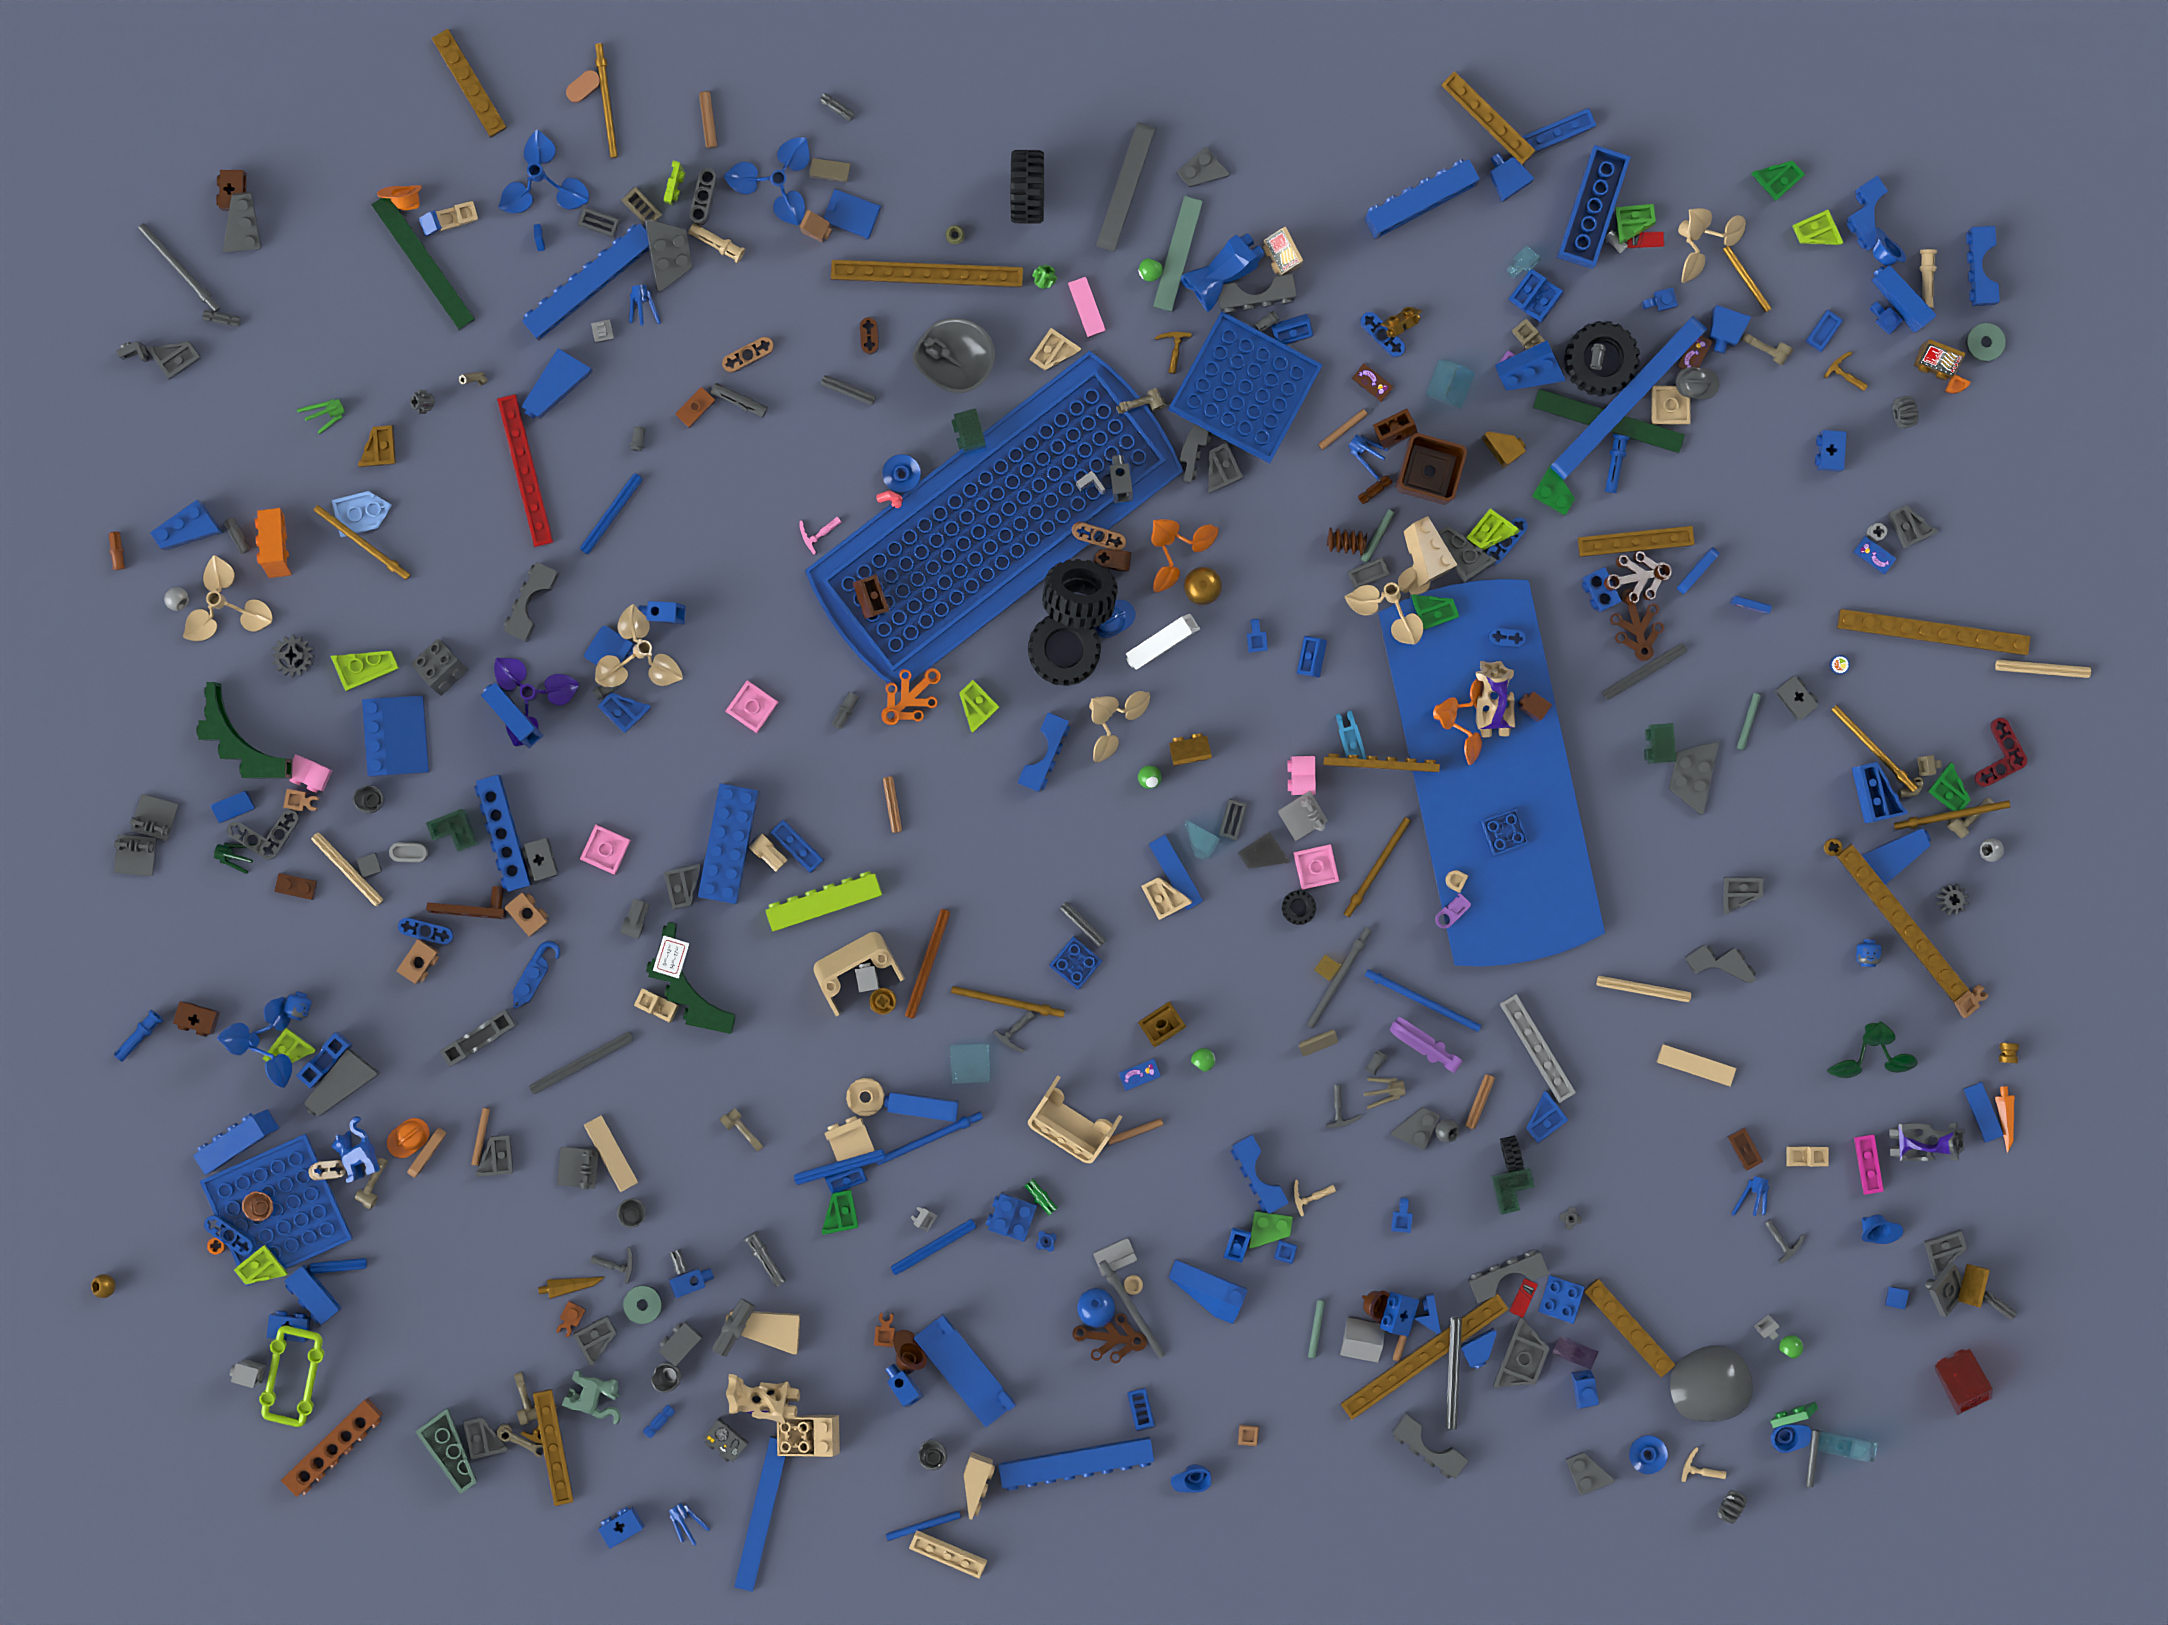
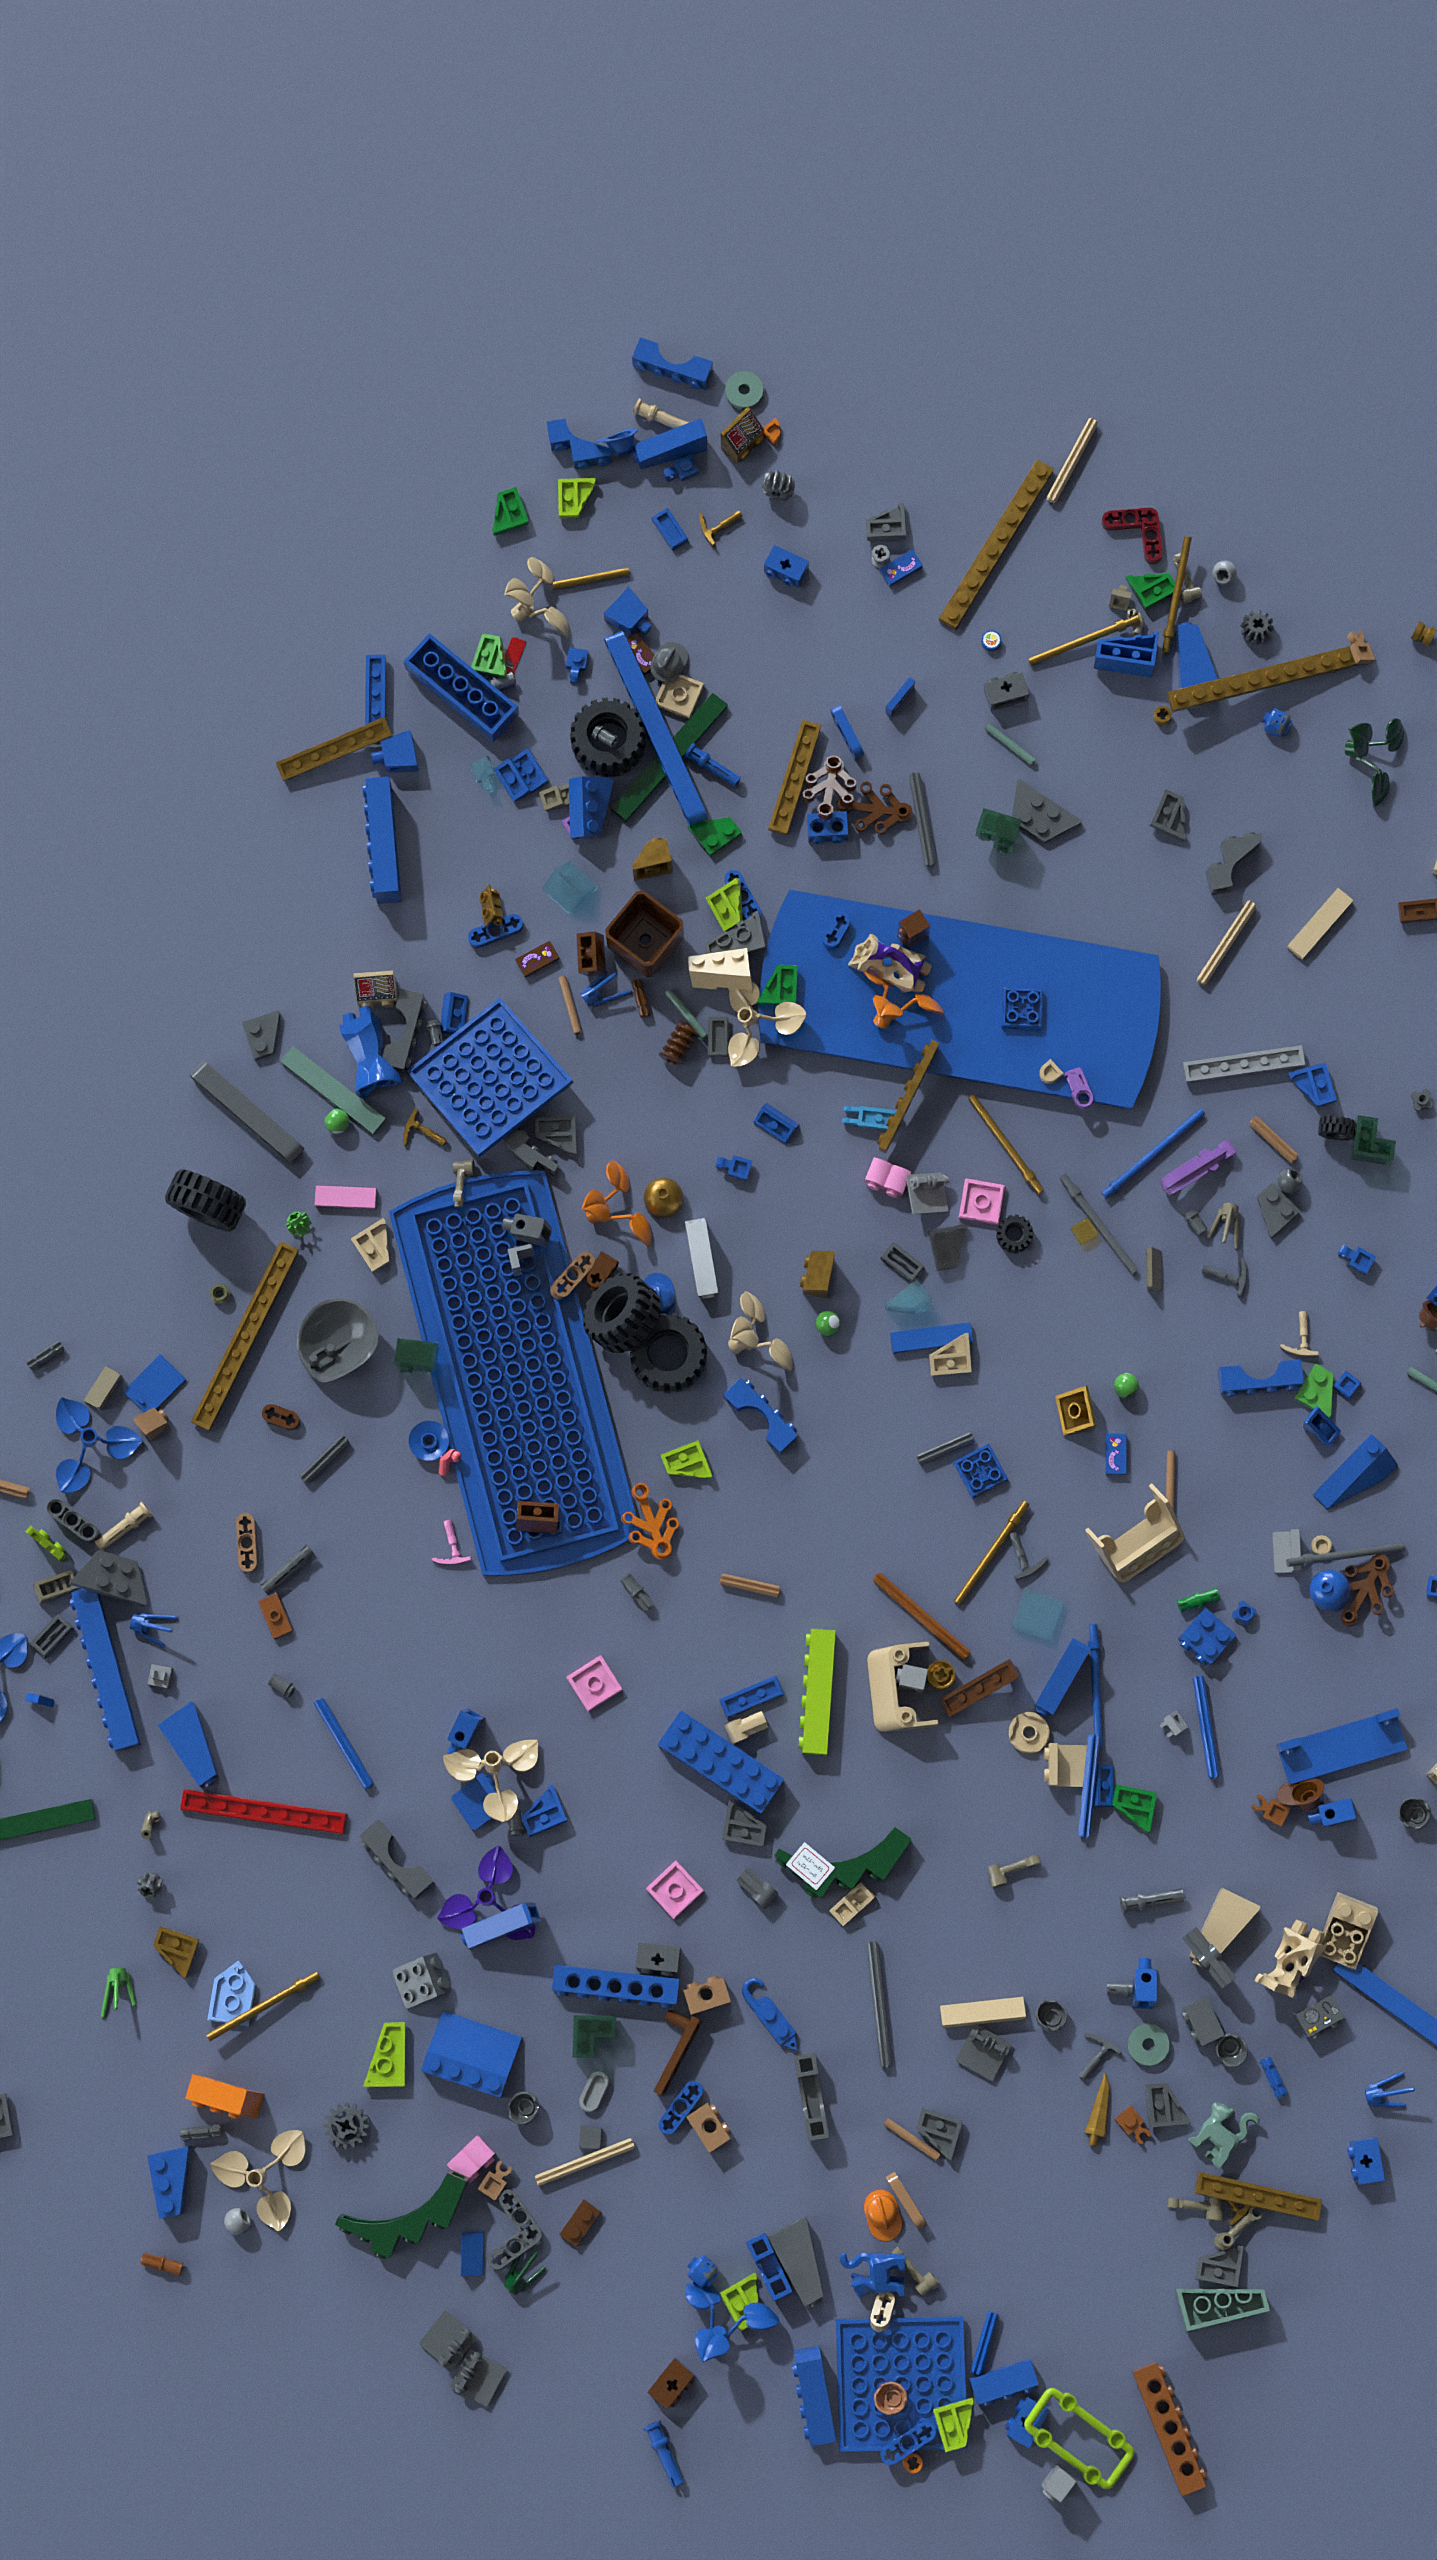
camera: 65 degrees left, 10 degrees down
dark tan brick [1741,333,1793,366] -> none
none -> reddish brown piece [939,1659,1020,1717]

